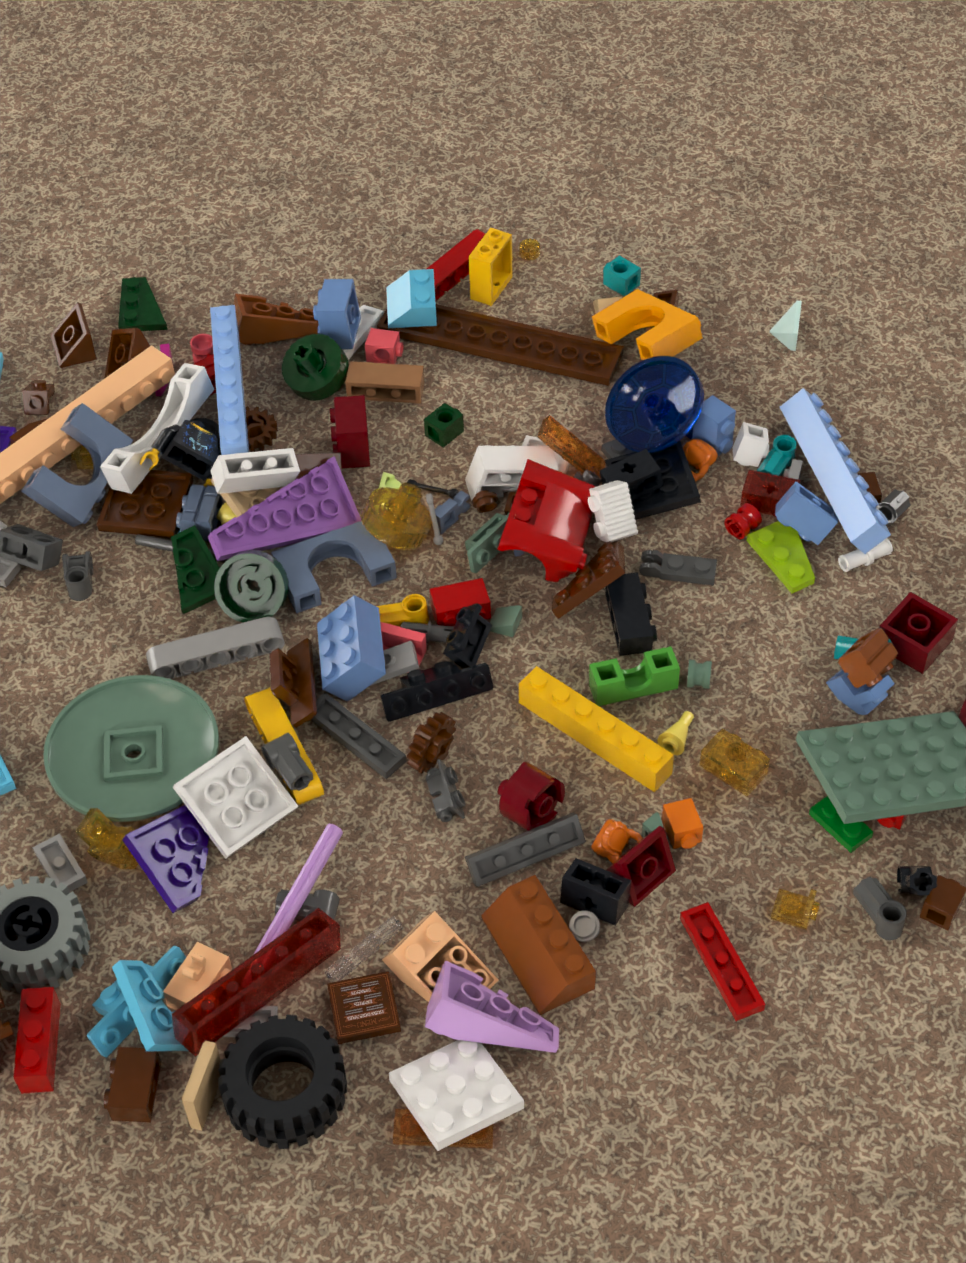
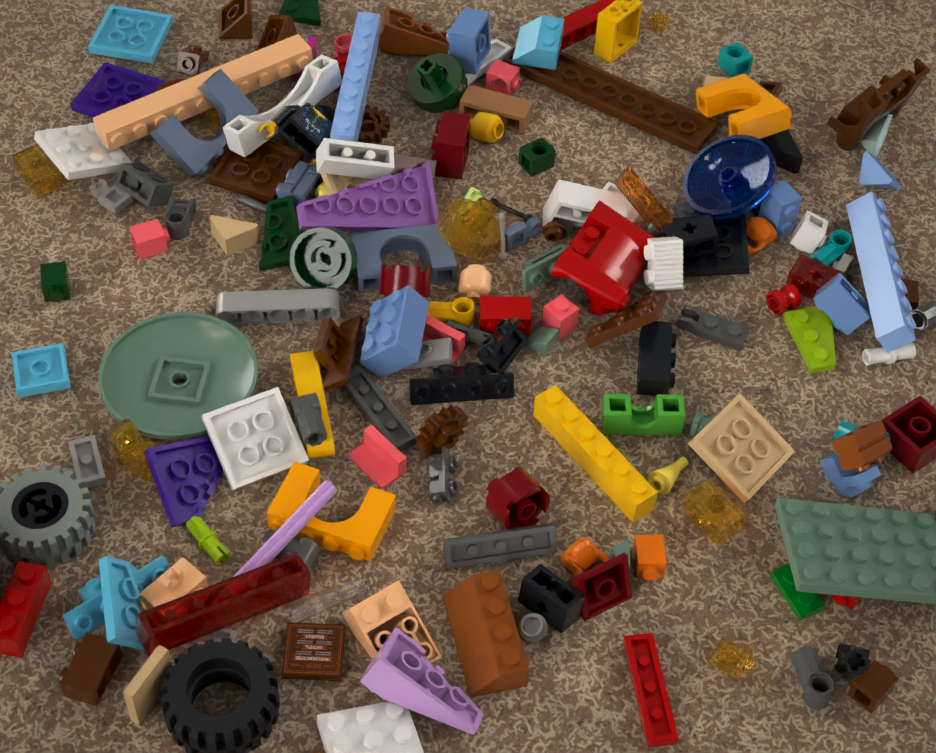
camera: 10 degrees right, 0 degrees up
none -> coral brick [130,219,170,259]
none -> lime axle [186,516,231,566]
none -> tan slope [210,215,259,256]
none -> light orange arch [267,461,396,562]
none -> coral panel [348,425,407,489]
none -> dark red brick [379,264,431,298]
none -> light nougat head [458,264,492,303]
none -> yellow head [470,112,504,144]
none -> coral brick [542,294,579,339]
none -> tan plate [688,393,795,503]
none -> black slope [756,129,803,174]
none -> reddish brown piece [827,58,930,151]
none -> light blue slope [859,151,902,190]

